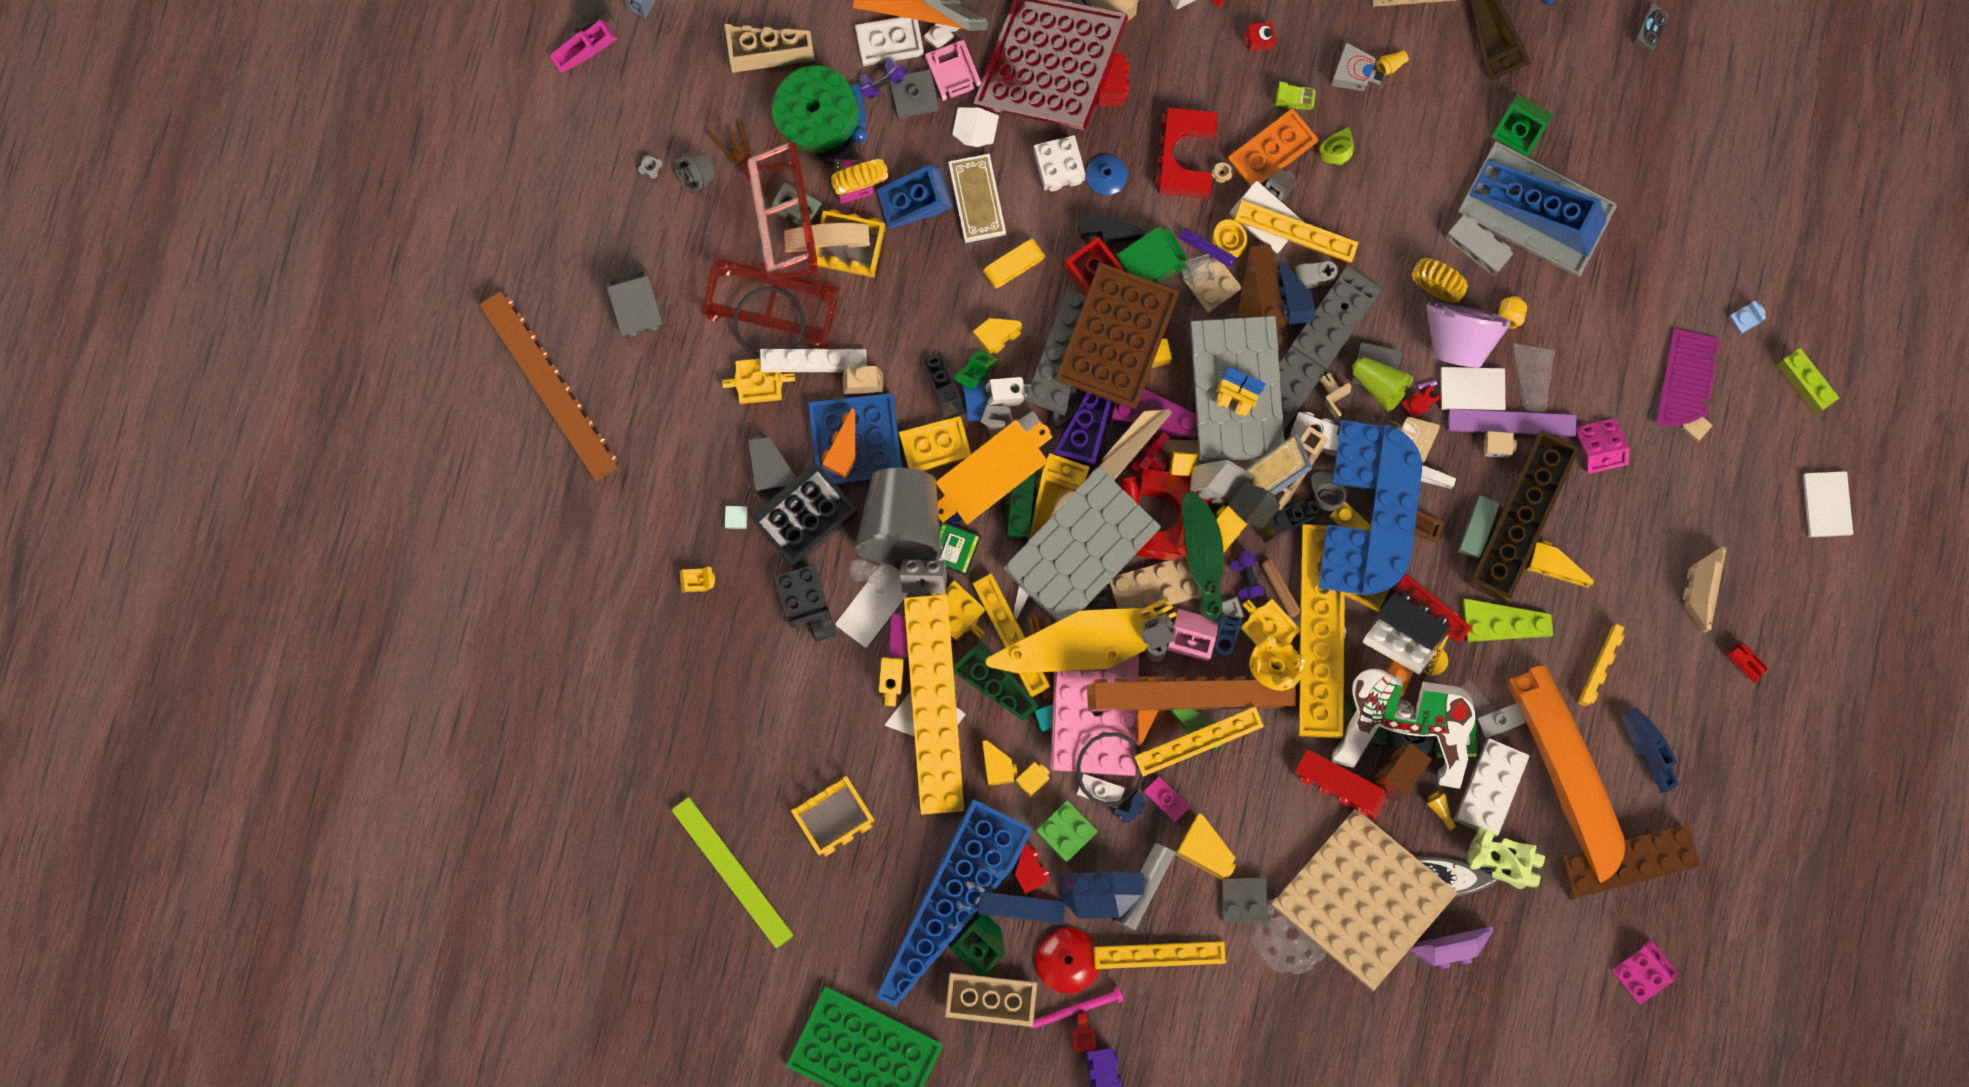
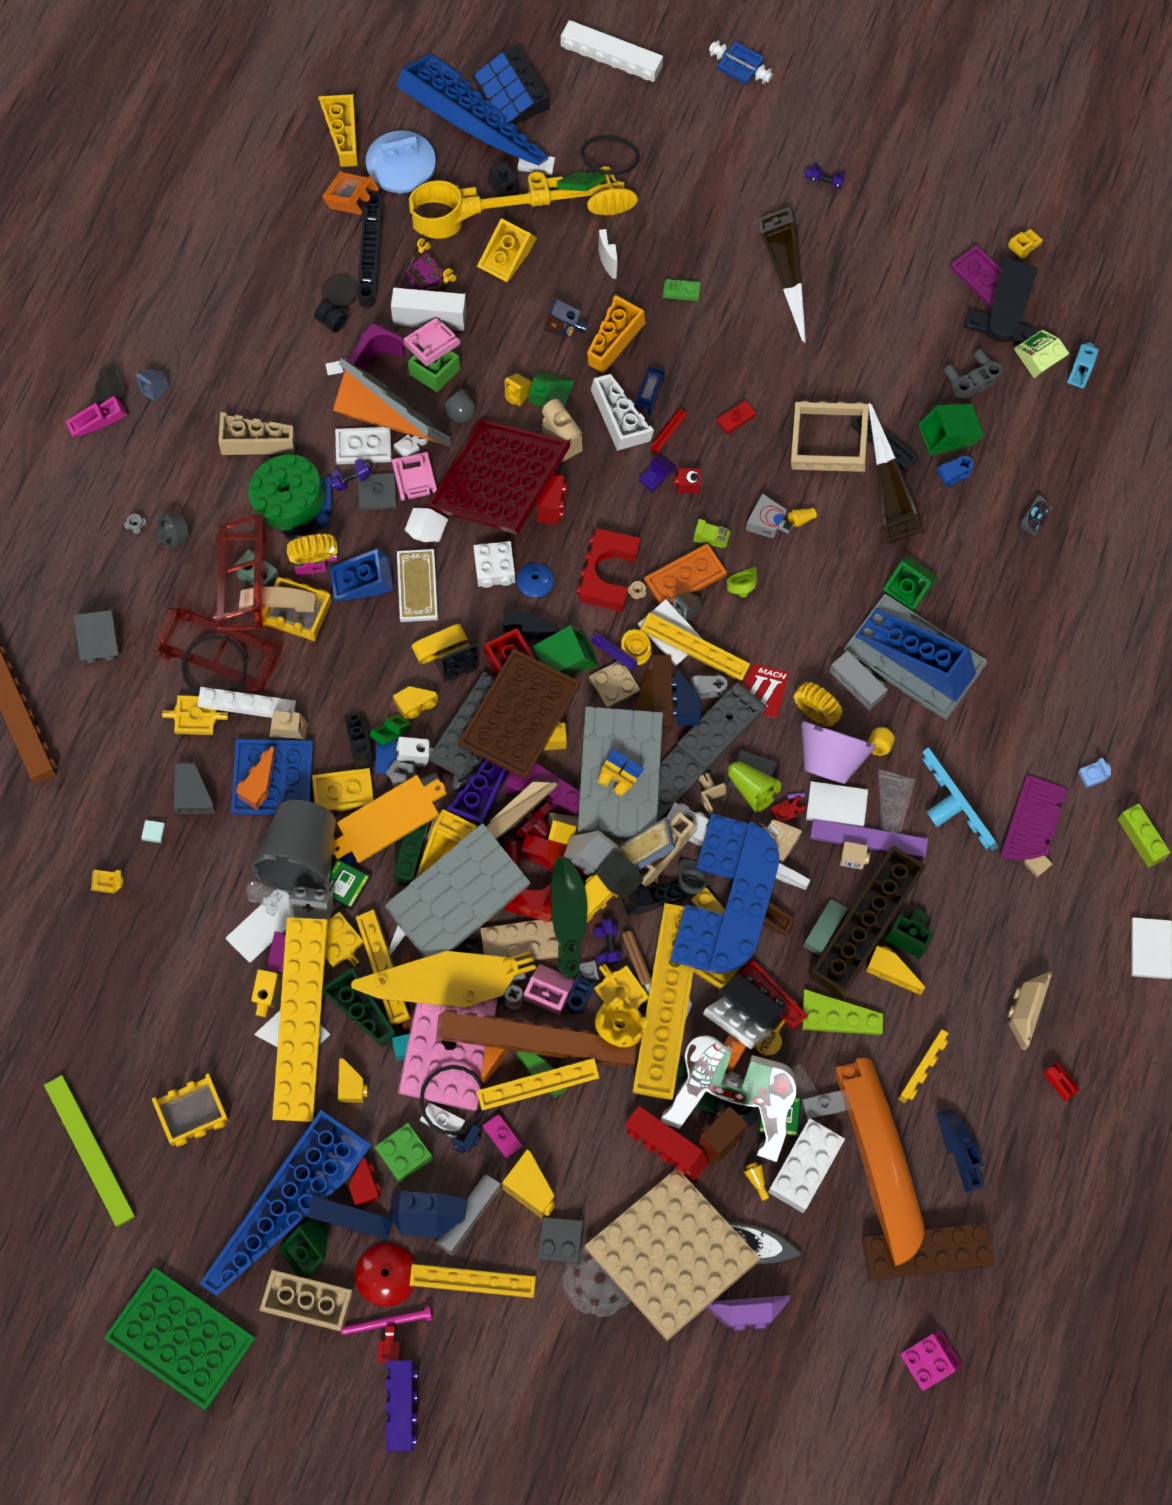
camera: 10 degrees right, 10 degrees down
reddish brown plant [706,119,752,165] -> none
black slope [750,462,858,570] -> none
black plate [774,564,837,642] -> none
yellow brick [1015,762,1050,797] -> none
dark grey brick [1141,613,1177,650] -> none
clear window [1182,254,1215,285] -> none
yellowish green hips [1467,827,1545,889] -> none
dark pink bracket [1576,418,1630,474] -> none
none -> black slope [434,641,479,682]
none -> dark purple slope [638,456,676,492]
none -> red sticker [741,663,789,718]
none -> dark green brick [885,909,934,959]
none -> medium azure plate [923,748,998,851]

